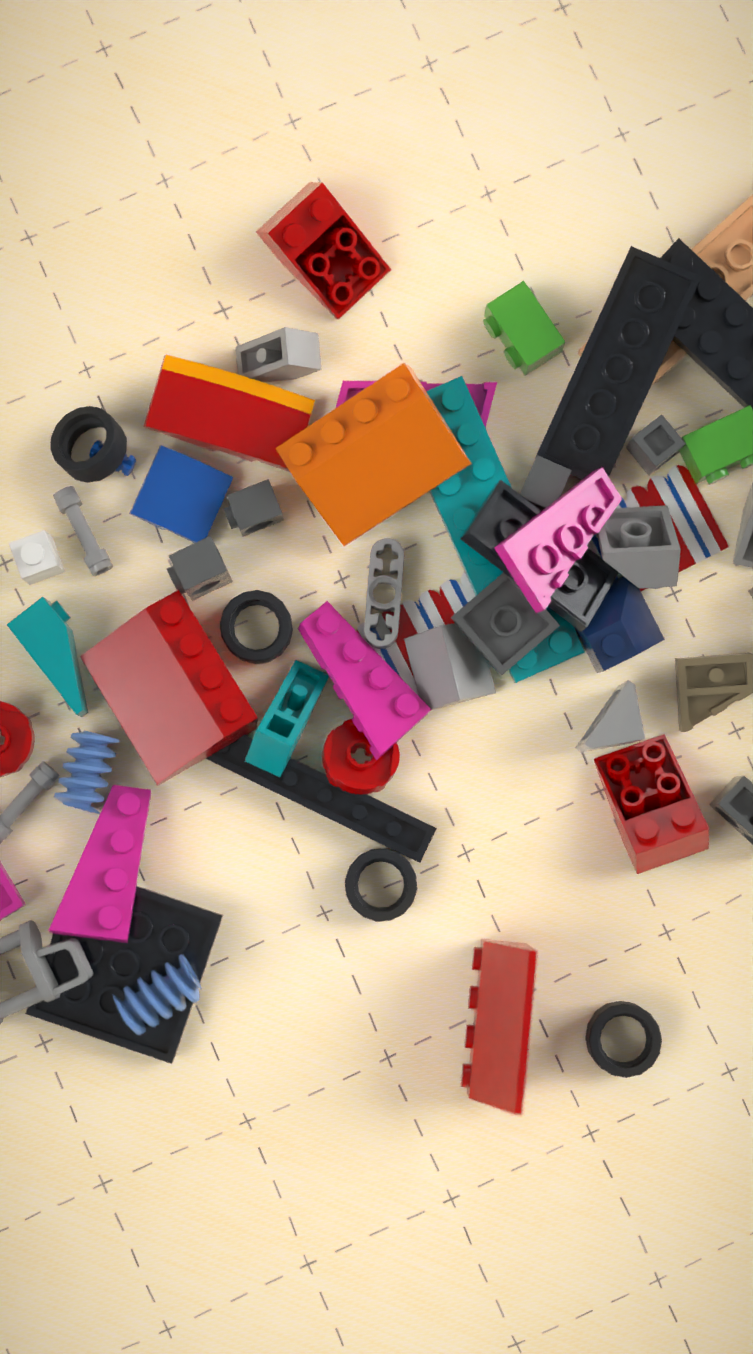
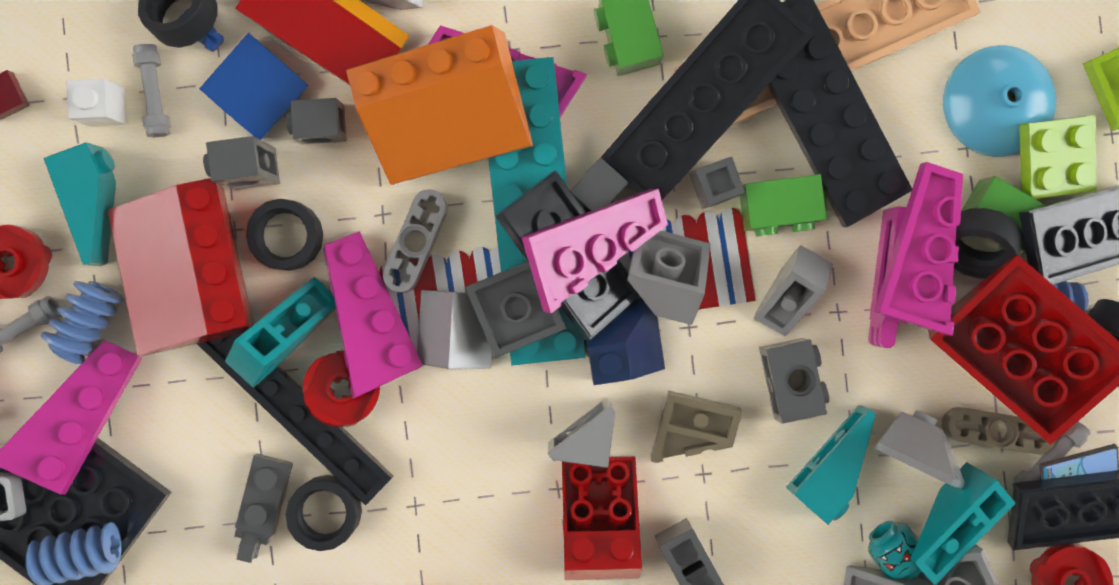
camera: 25 degrees right, 5 degrees up
none -> dark grey hinge [234,453,293,563]

